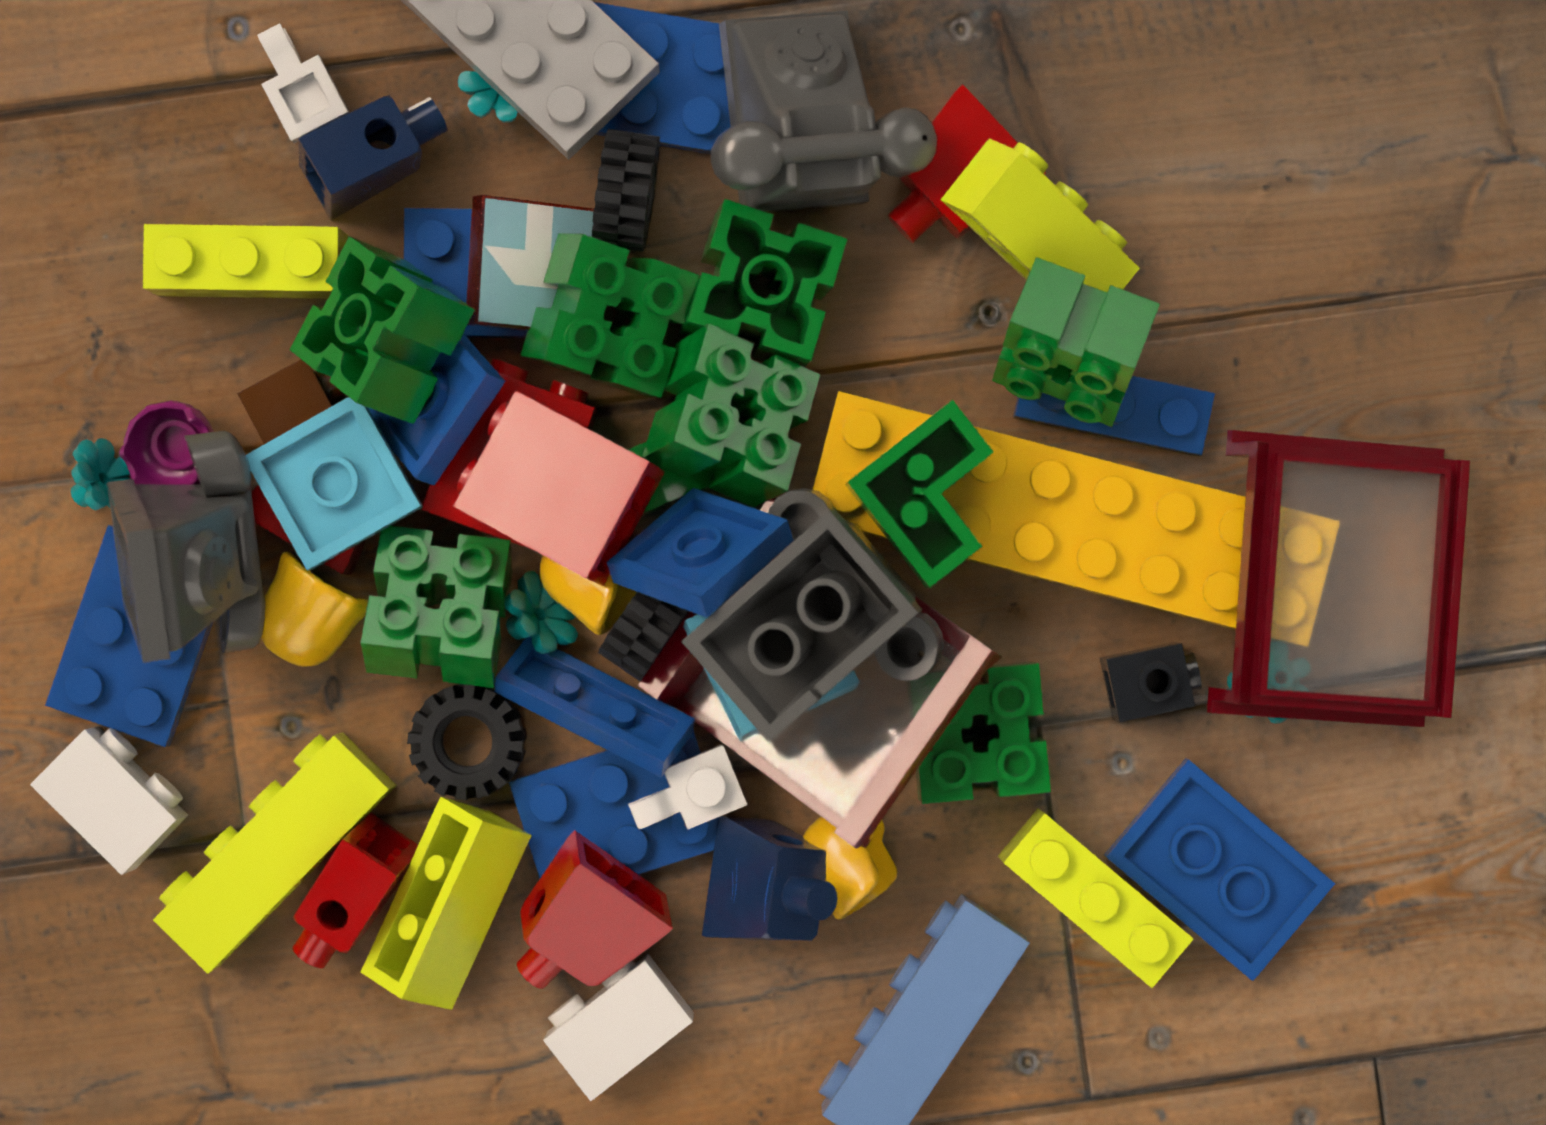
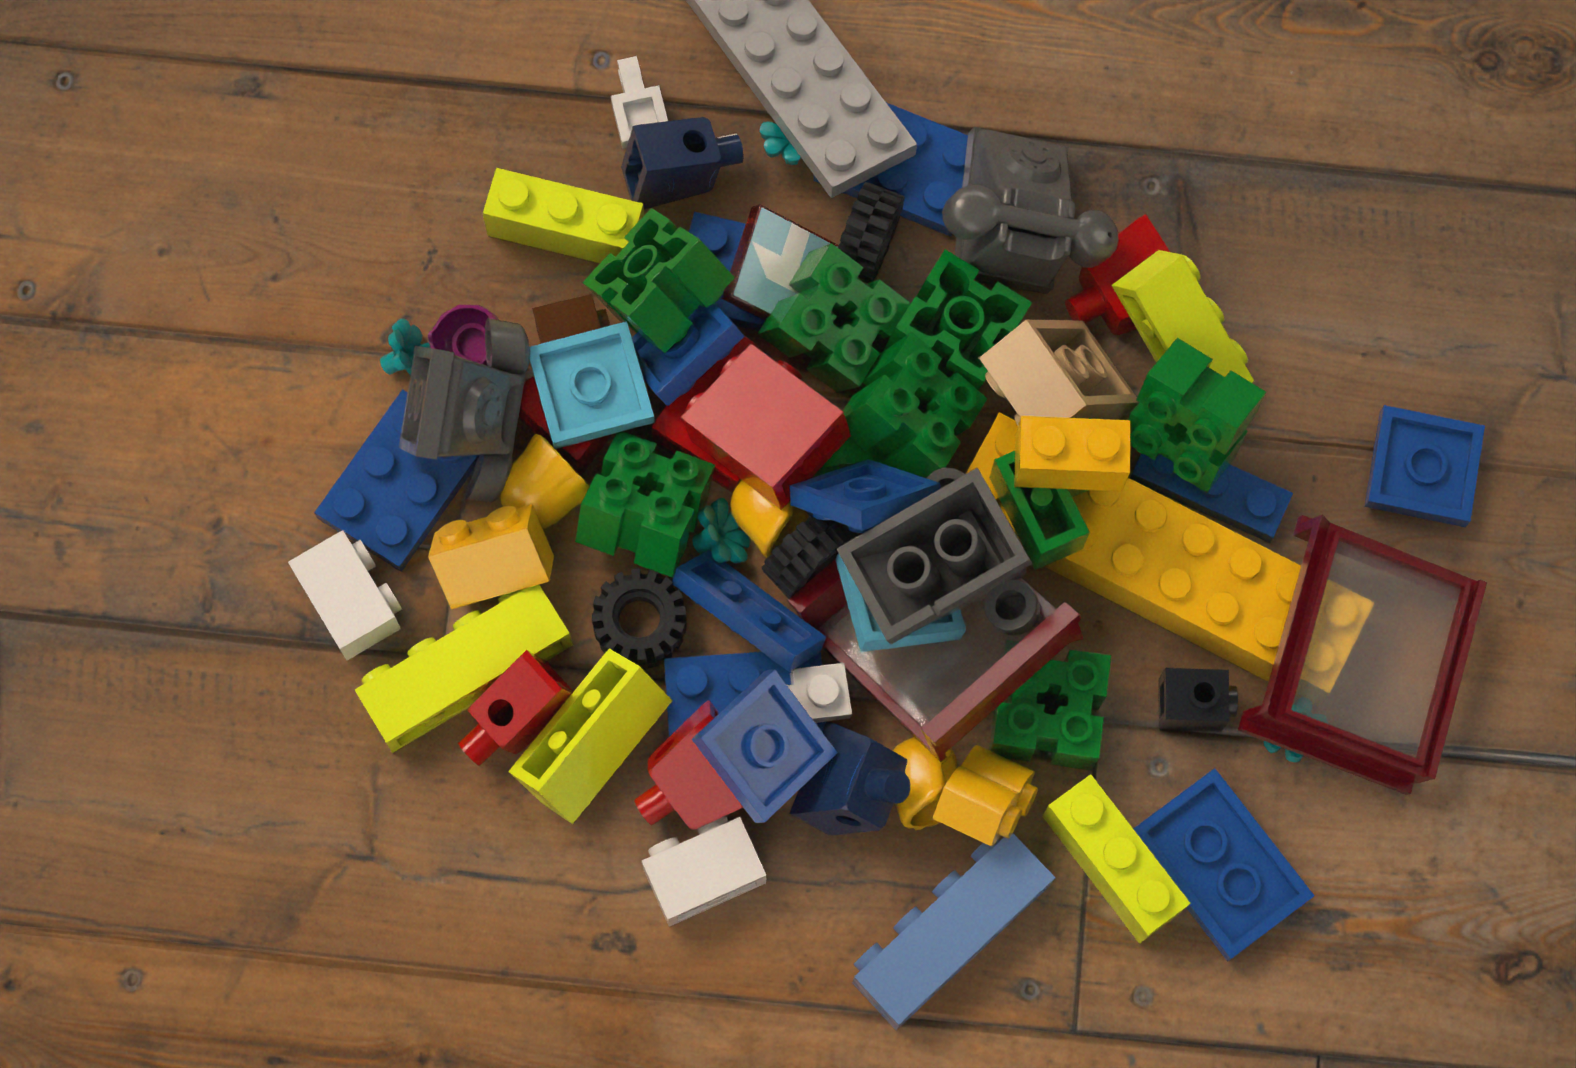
camera: 10 degrees right, 15 degrees down
none -> yellow brick [428,504,554,609]
none -> blue plate [691,669,838,823]
none -> yellow brick [932,745,1038,847]
none -> tan brick [979,319,1140,425]
none -> yellow brick [1014,416,1130,491]
none -> blue plate [1364,405,1485,527]

